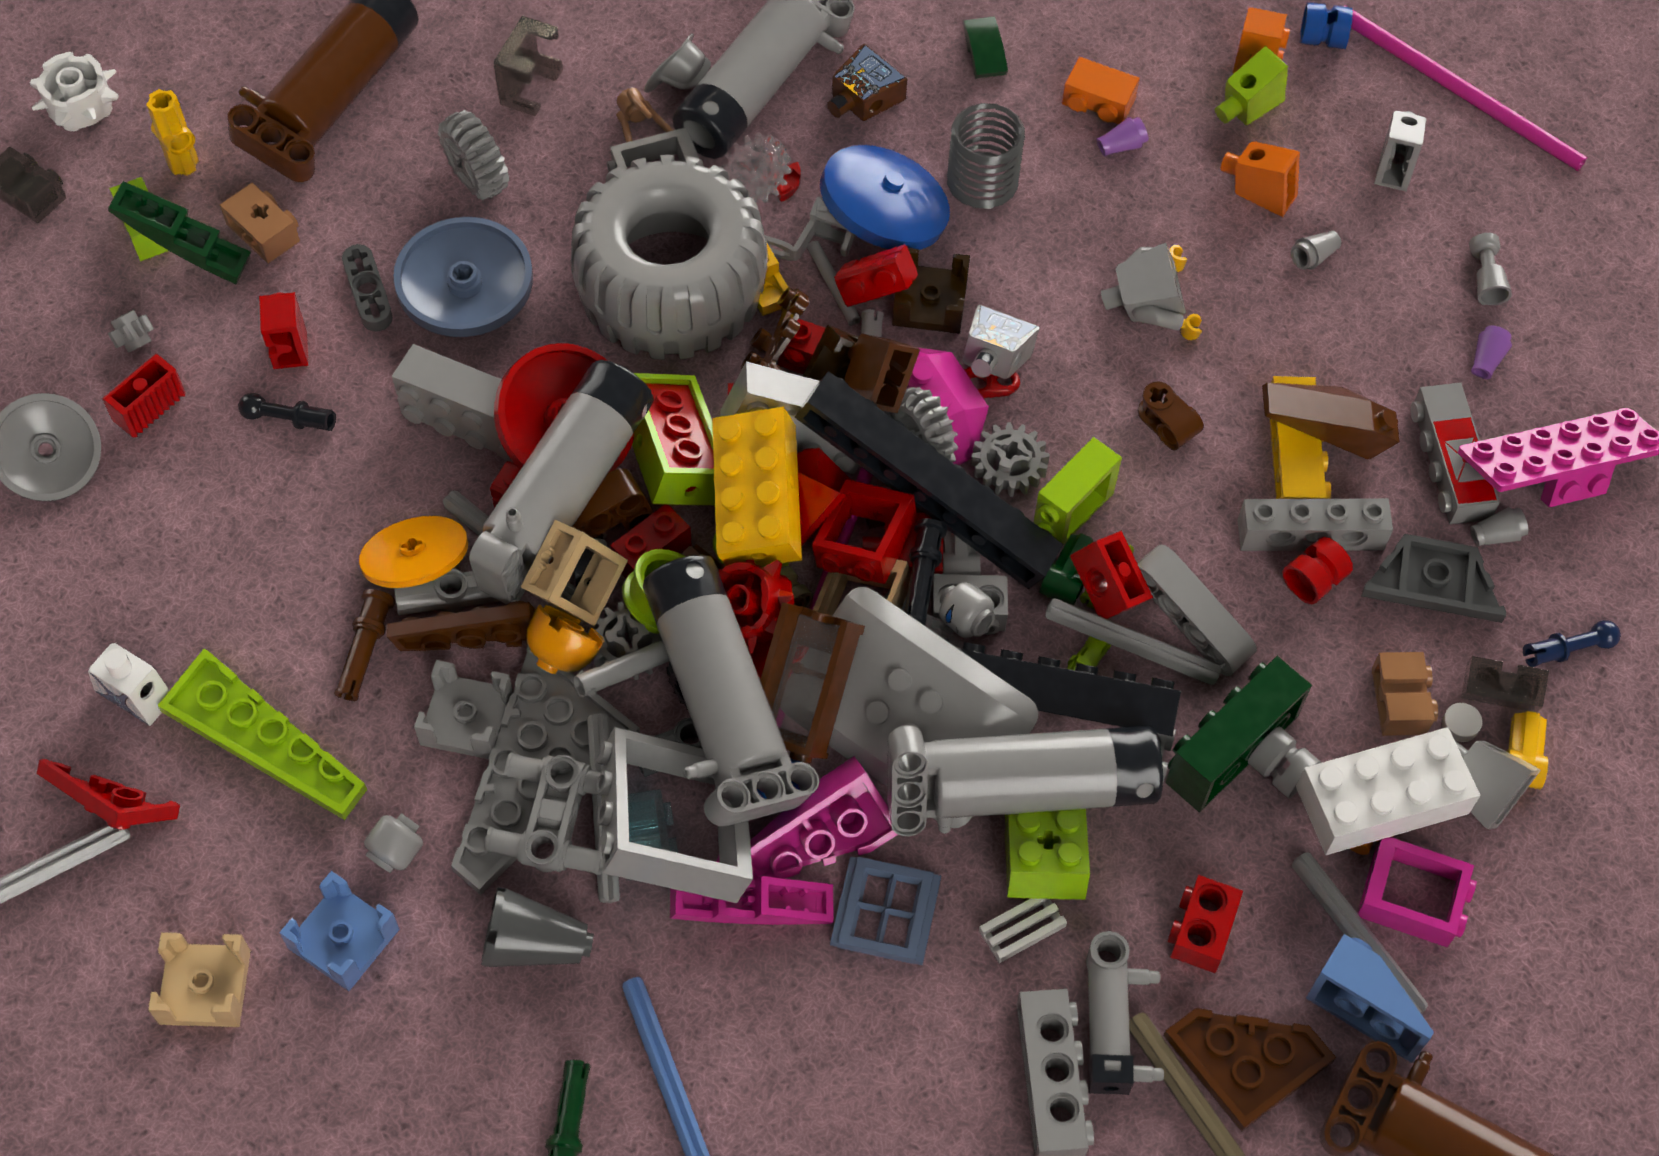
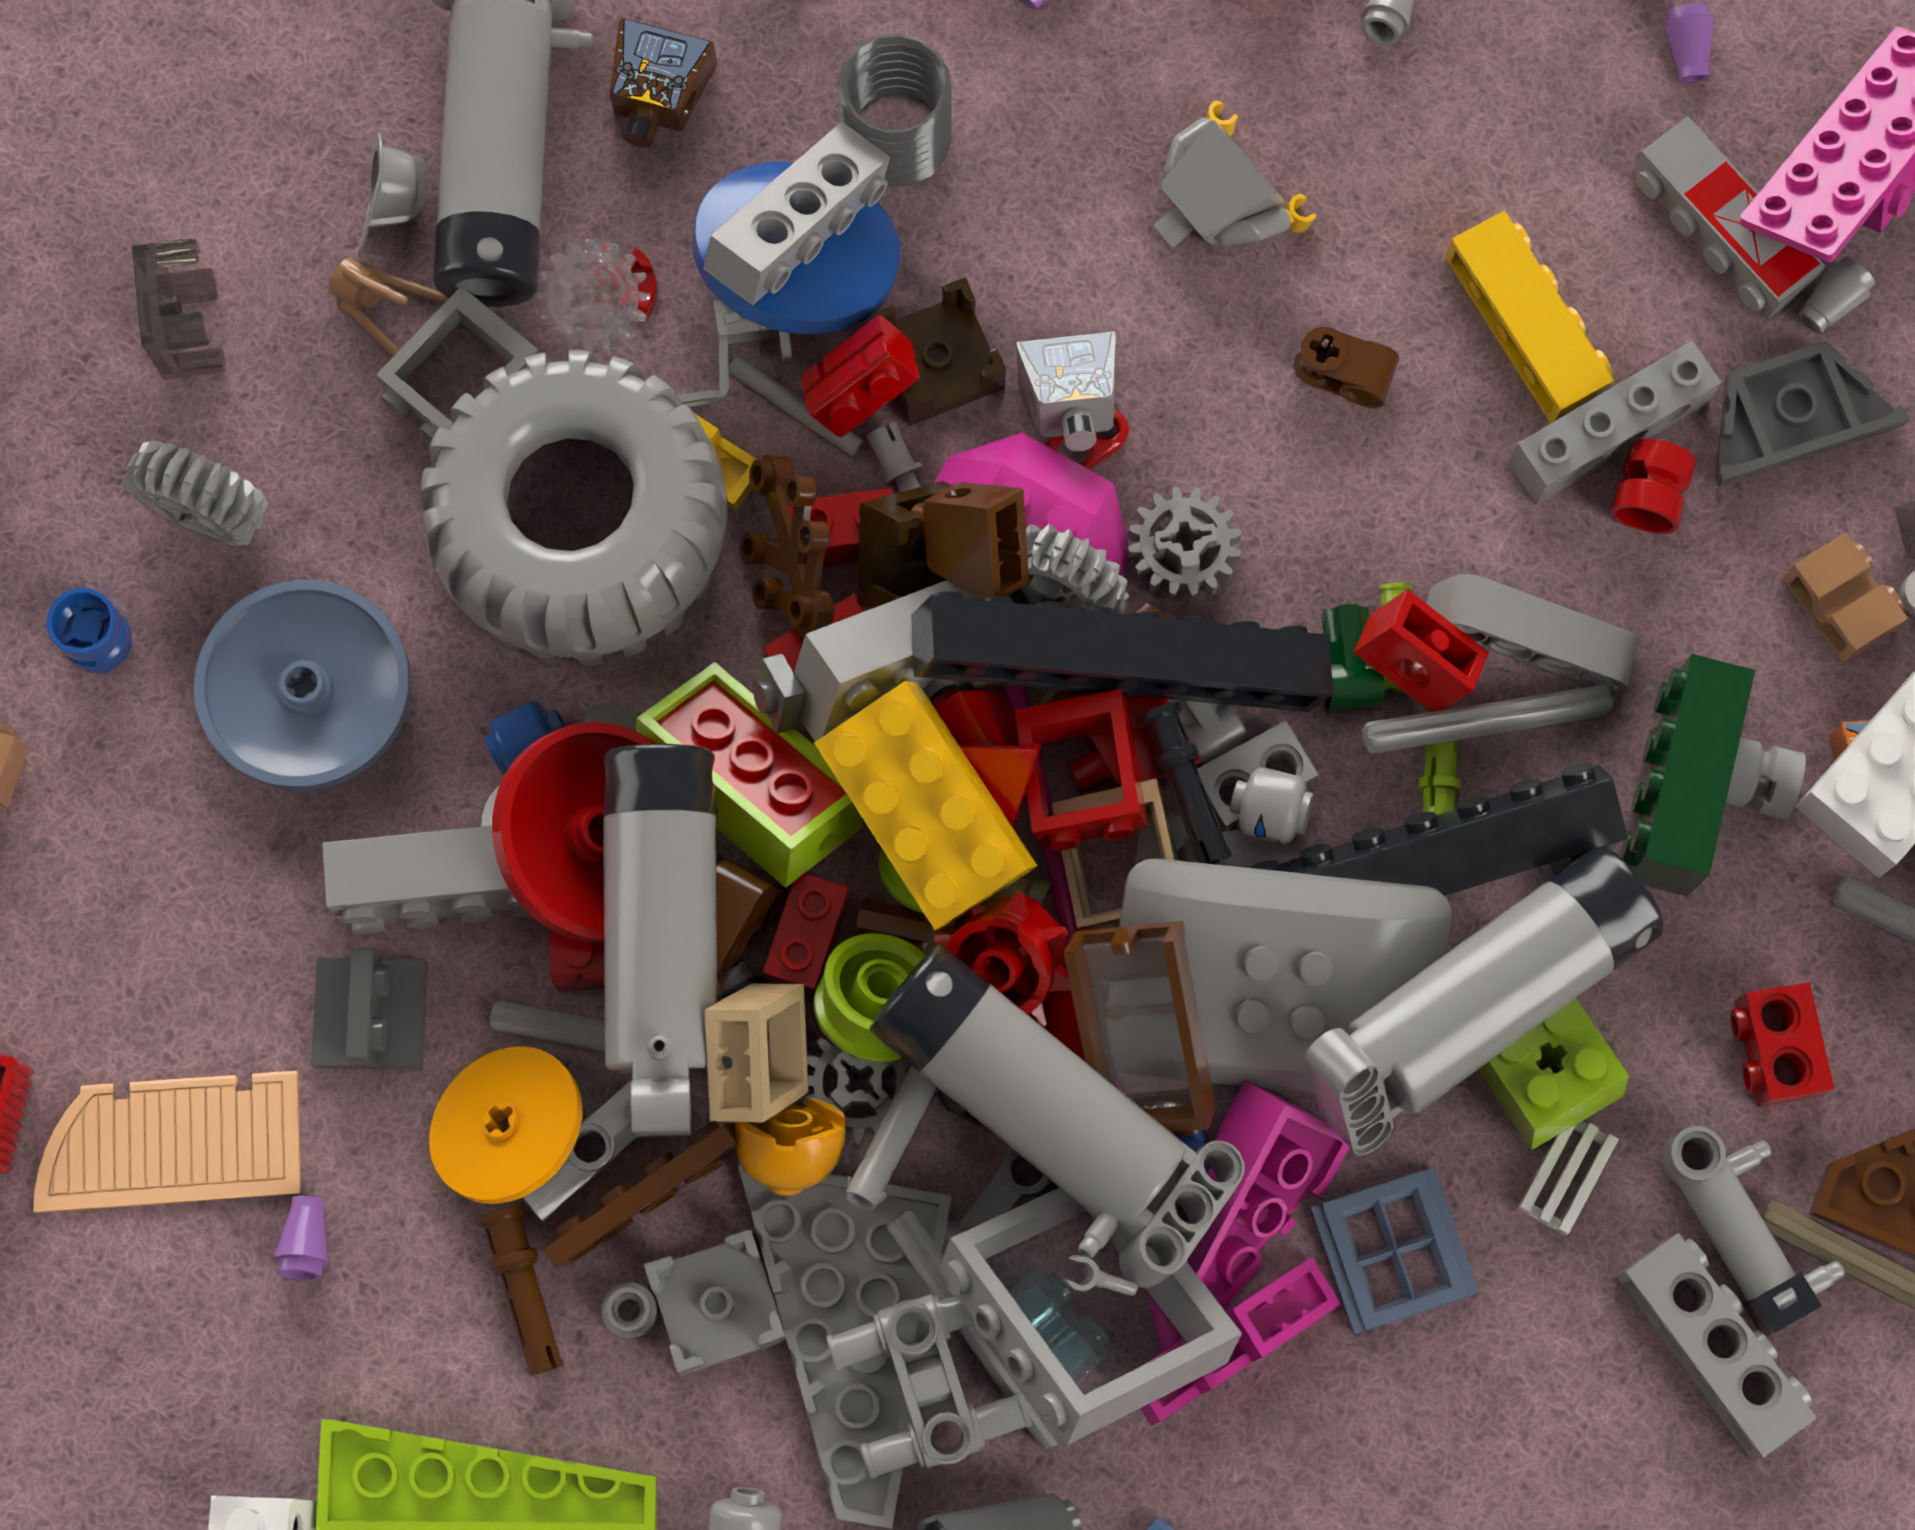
camera: 30 degrees left, 15 degrees up
black pin [238,393,336,431] -> none
red brick [259,292,309,369] -> none
dark grey beam [342,244,393,331] -> none
lime window [1033,437,1122,545] -> none
reddish brown wedge [1262,383,1400,459] -> none
none -> light nougat piece [33,1070,301,1213]
none -> blue wheel [46,588,132,673]
none -> medium lavender cone [273,1196,329,1281]
none -> dark grey bracket [311,949,428,1070]
none -> light grey plate [601,1282,657,1339]
none -> light grey brick [703,122,890,306]
none -> dark grey plate [753,654,805,733]
none -> light grey hand [1063,1255,1138,1296]

